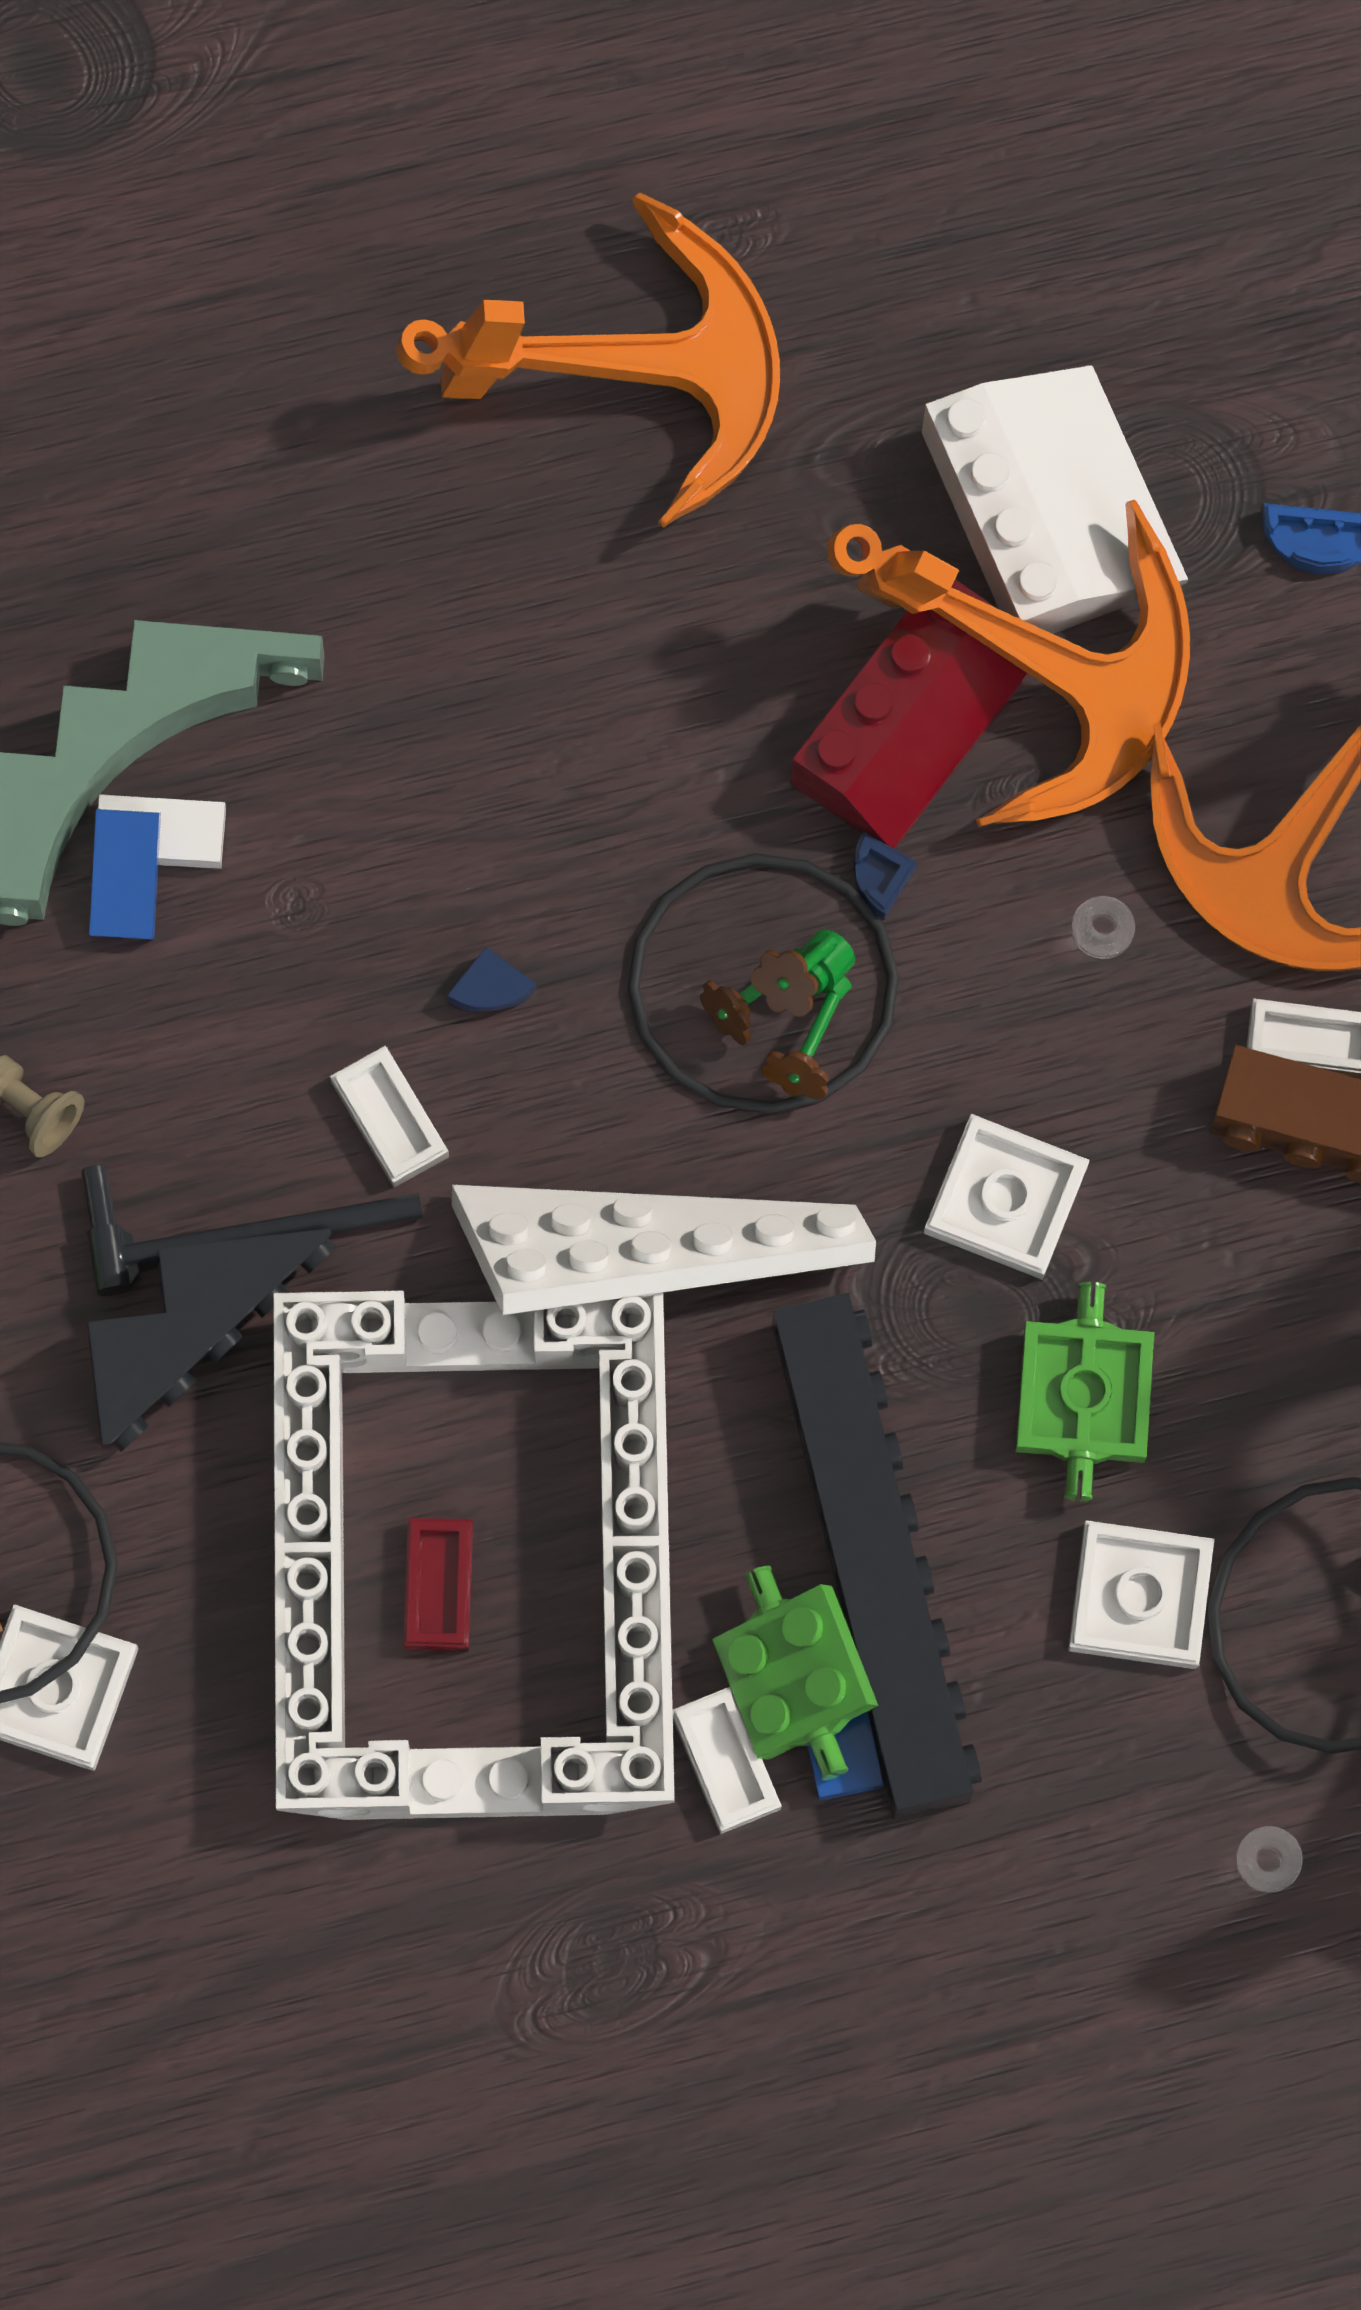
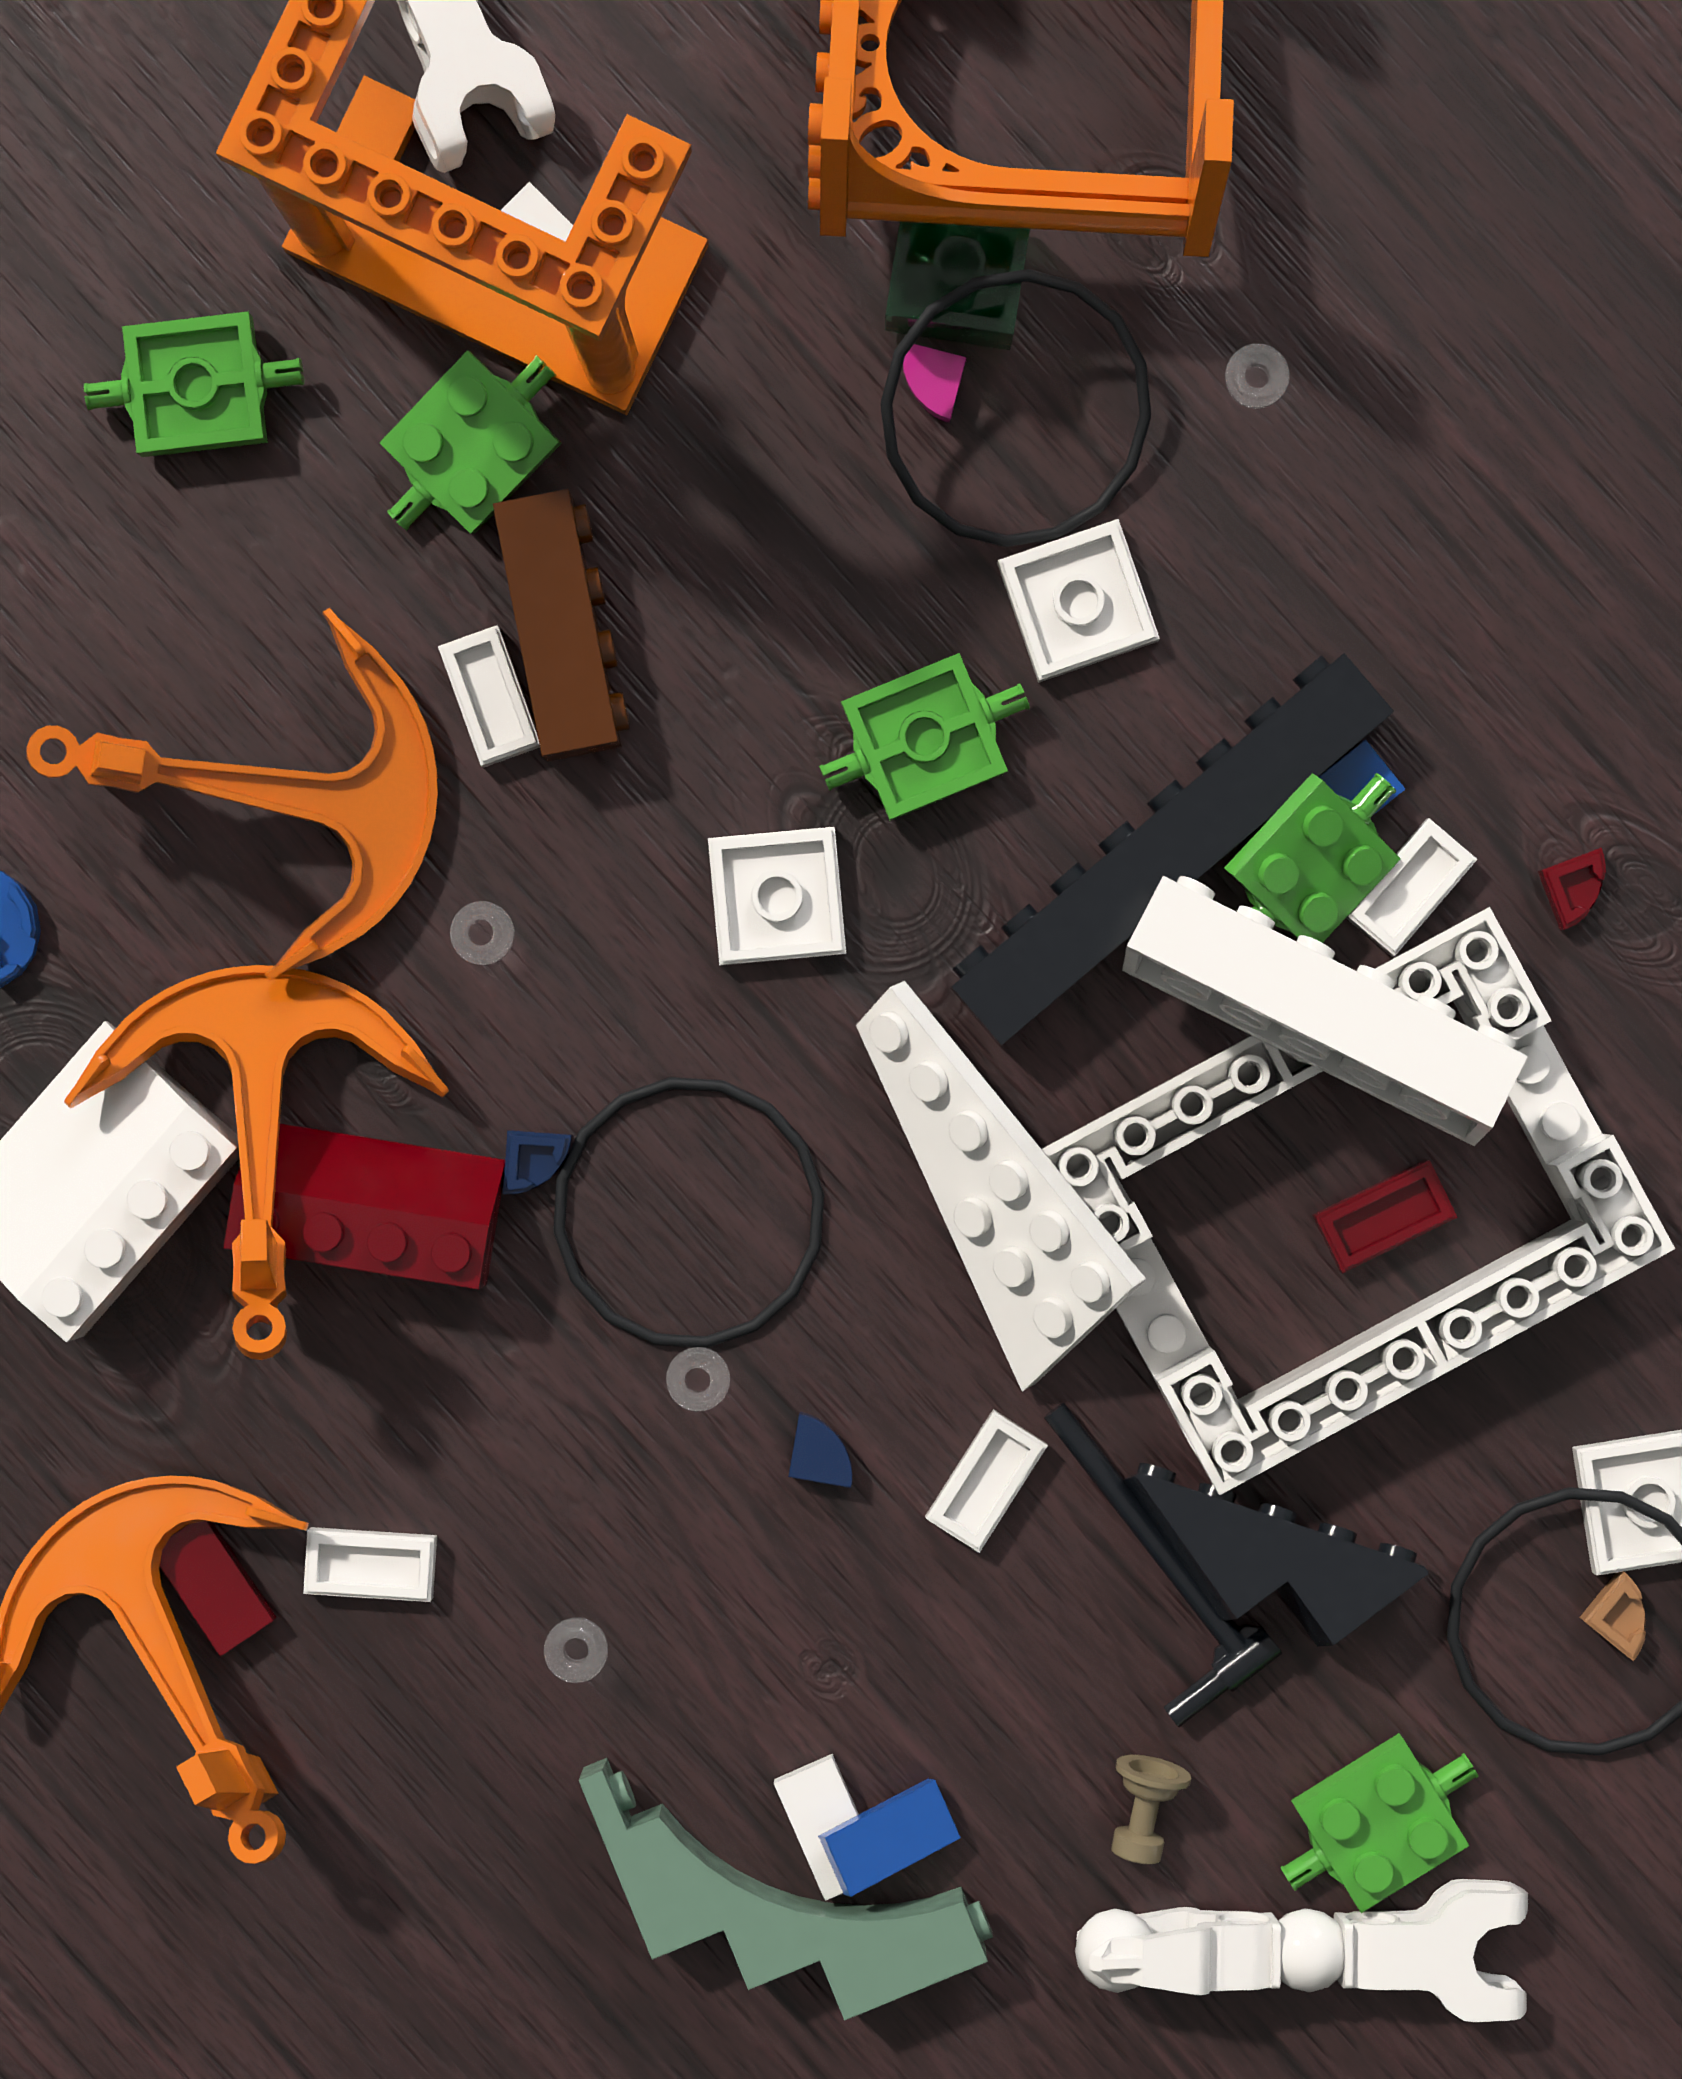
camera: 115 degrees left, 15 degrees up
reddish brown plant [700,929,856,1100] -> none
none -> dark red tile [160,1521,277,1656]
none -> white tile [303,1527,437,1602]
none -> clear plate [544,1618,608,1683]
none -> clear plate [666,1347,730,1411]
none -> white brick [1122,876,1528,1146]
none -> dark red tile [1538,848,1606,930]

